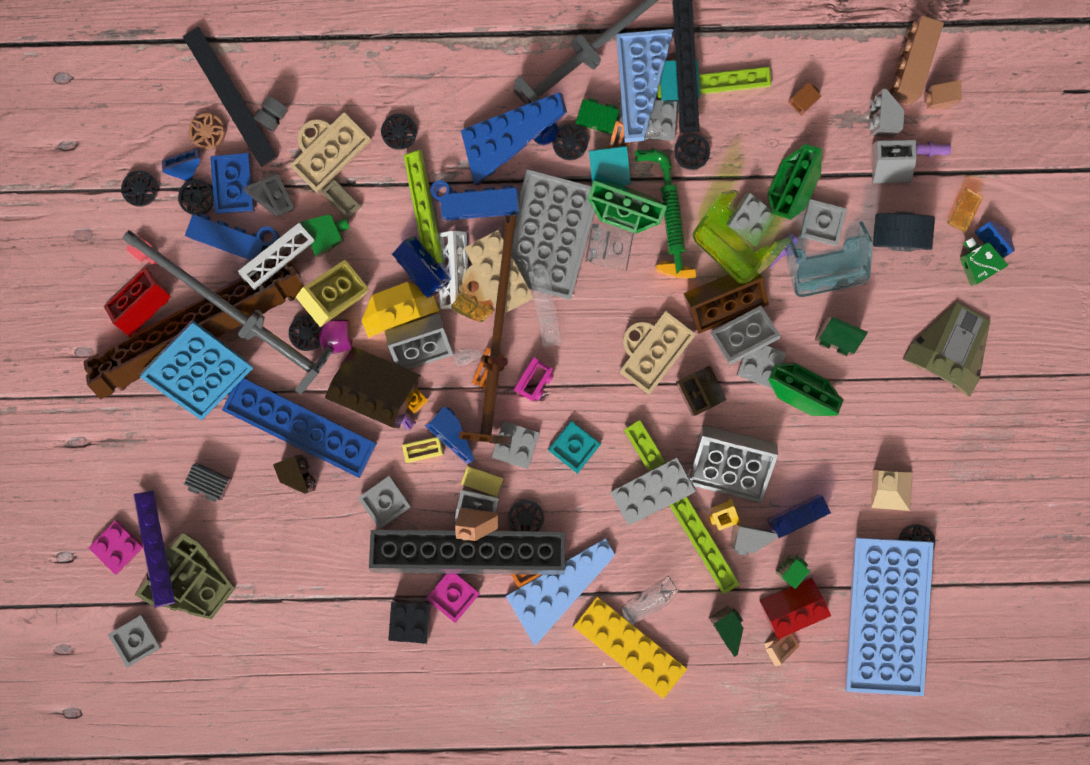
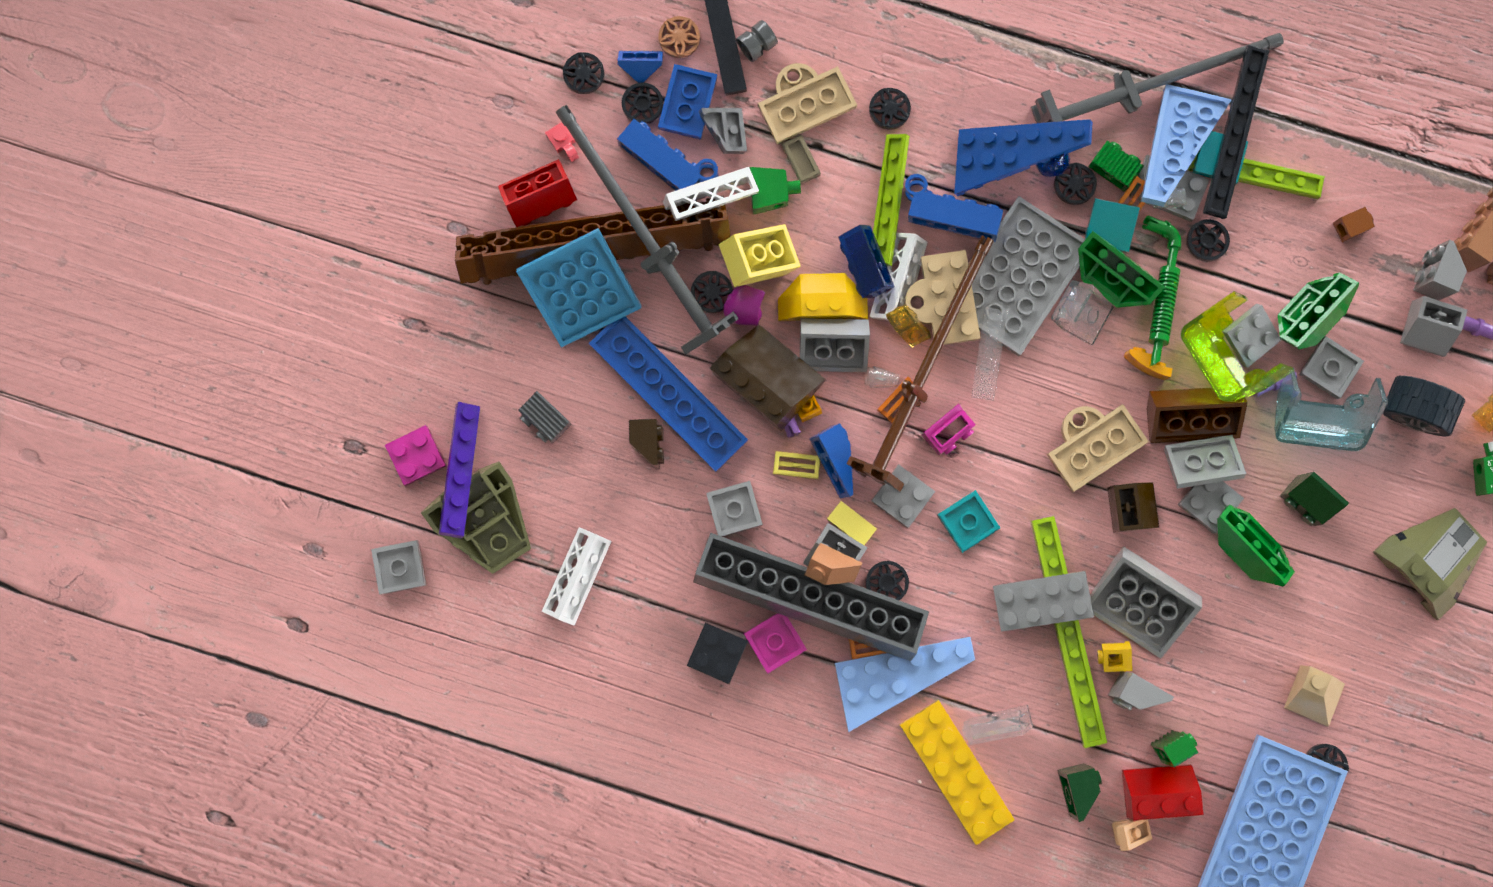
camera: 15 degrees right, 5 degrees down
clear blue brick [767,494,831,538] -> none
none -> white fence [542,527,611,625]

